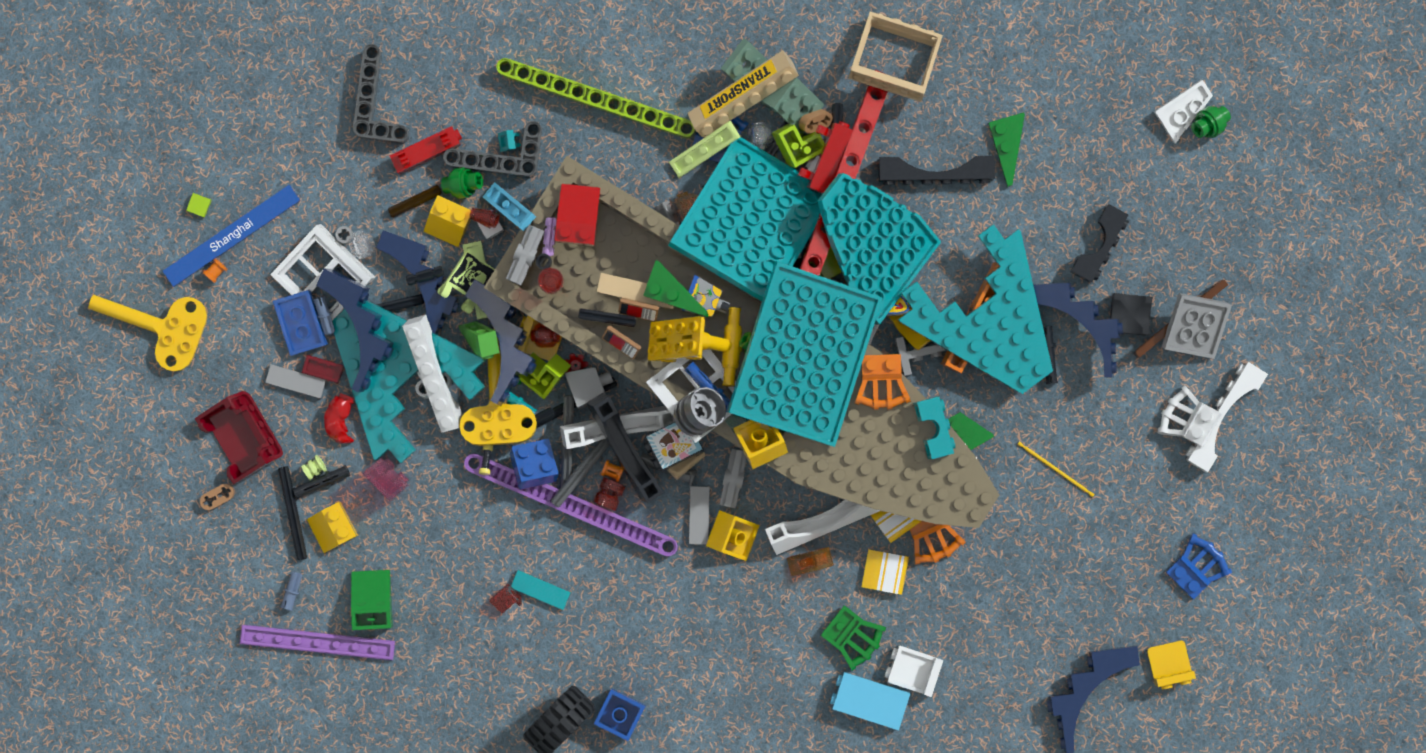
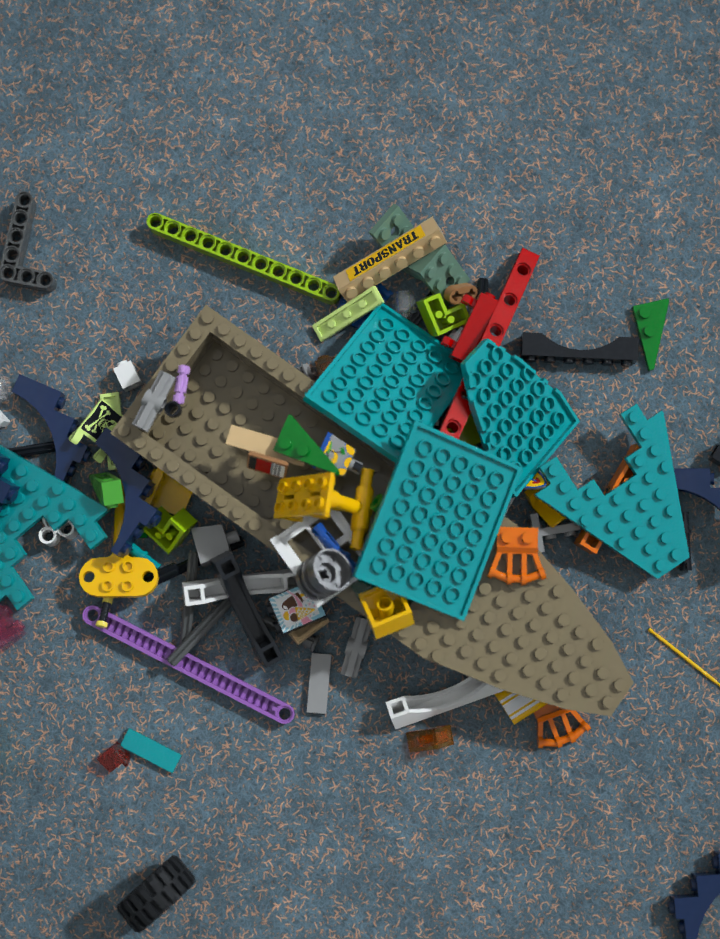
camera: 10 degrees right, 5 degrees down
dark brown axle [388,185,442,218] -> none
red brick [390,126,462,175] -> none
white arch [402,315,463,433] -> none
black axle [406,266,444,285] -> none
yellow slope [423,195,474,247] -> none
green piece [441,167,483,199] -> none
dark grey beam [443,121,543,178] -> none
clear red cone [470,208,500,229] -> none
medium azure bracket [483,182,536,231] -> none
teal tile [498,130,521,152] -> none
blue brick [509,439,559,490] -> none
clear red head [531,323,560,348] -> none
clear red wheel [538,268,564,295] -> none
red slope [555,184,600,246] -> none
red plant [565,353,588,373] -> none
black axle [578,308,636,327] -> none
clear red wheel [593,477,626,511] -> none
blue brick [594,688,646,741] -> none
orange bush [601,460,623,482] -> none
slope [602,326,641,359] -> none
yellow slope [706,510,760,561] -> none
green plate [821,605,886,671] -> none
medium azure brick [830,671,910,730] -> none
tan window [848,12,943,102] -> none
slope [861,549,909,595] -> none
white panel [884,645,943,697] -> none
teal arch [913,396,955,459] -> none
green wing [948,412,995,450] -> none

